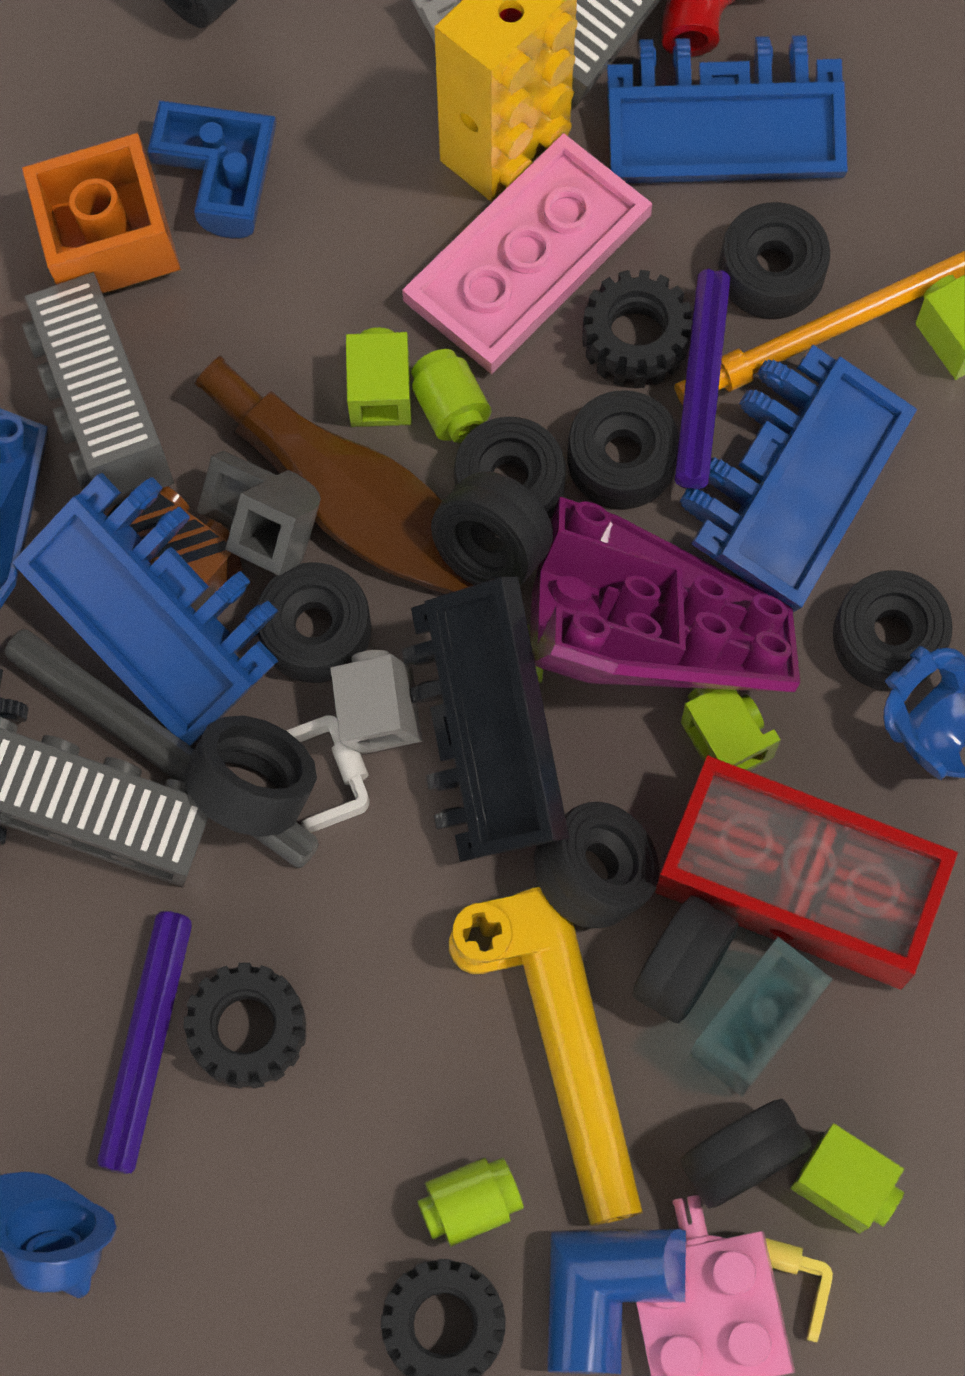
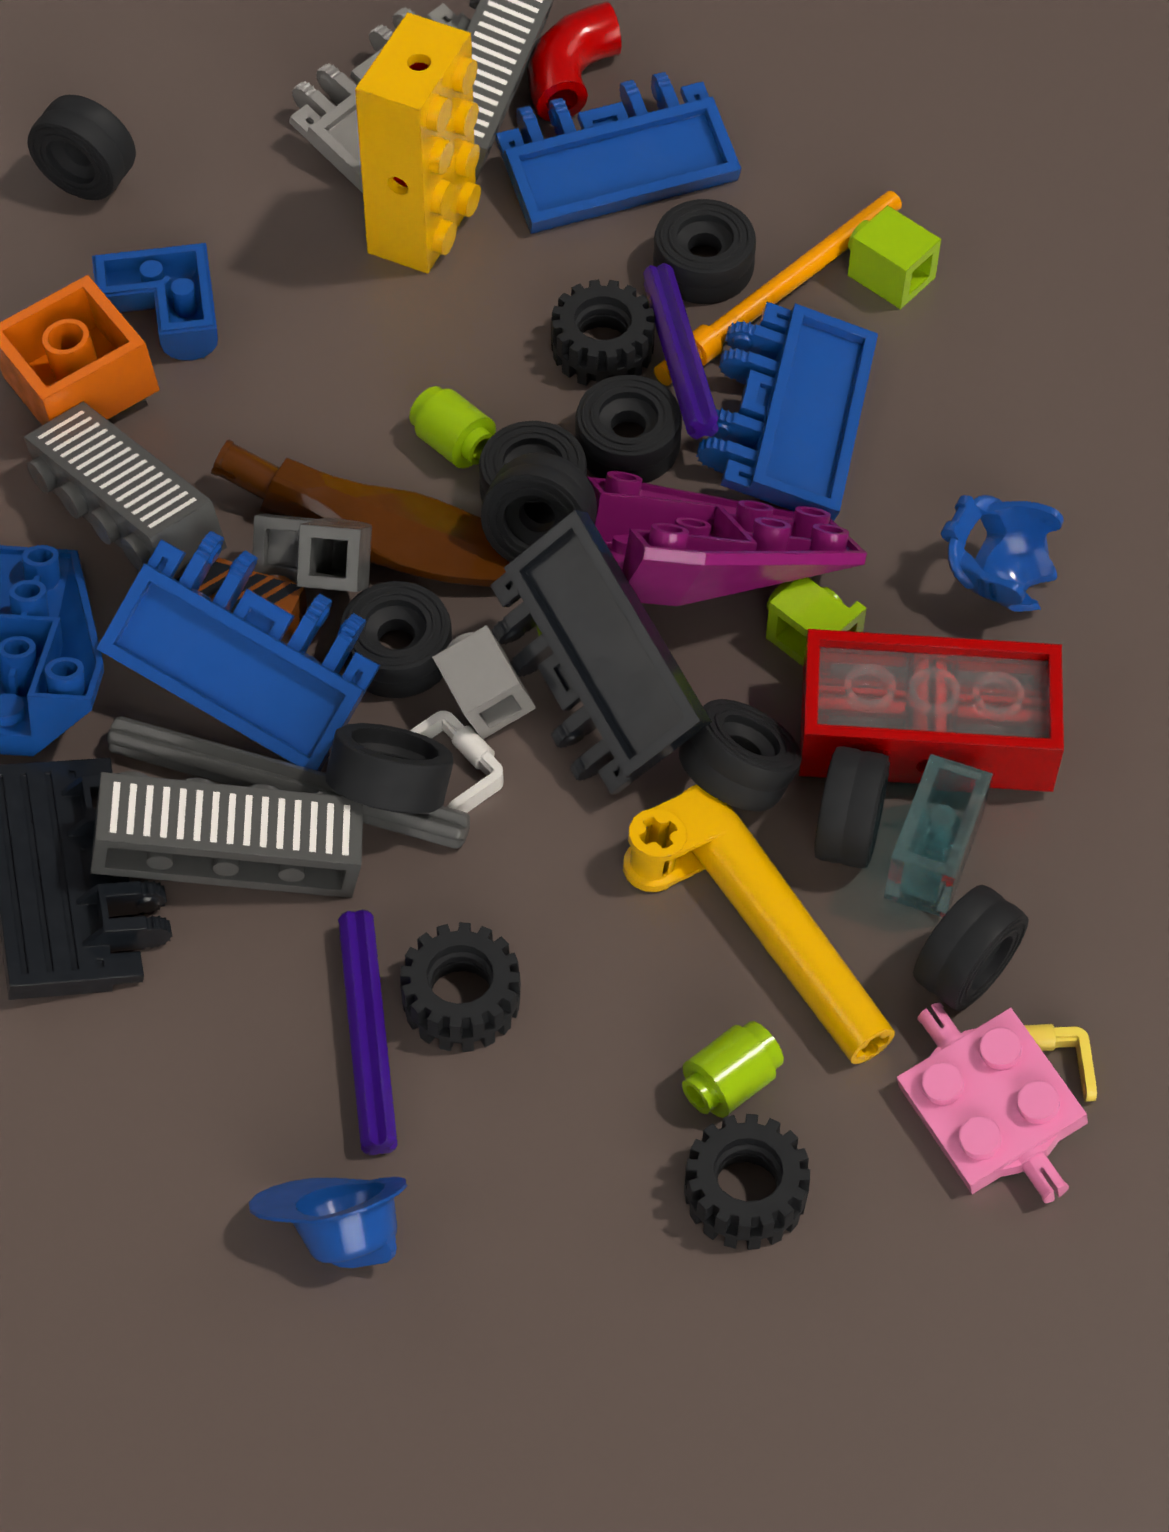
camera: 20 degrees left, 15 degrees down
lime brick [346,327,411,427] -> none
bright pink plate [402,133,653,375] -> none
blue brick [547,1229,686,1374] -> none
lime brick [790,1123,905,1234] -> none
black tyre [833,570,953,691] -> none

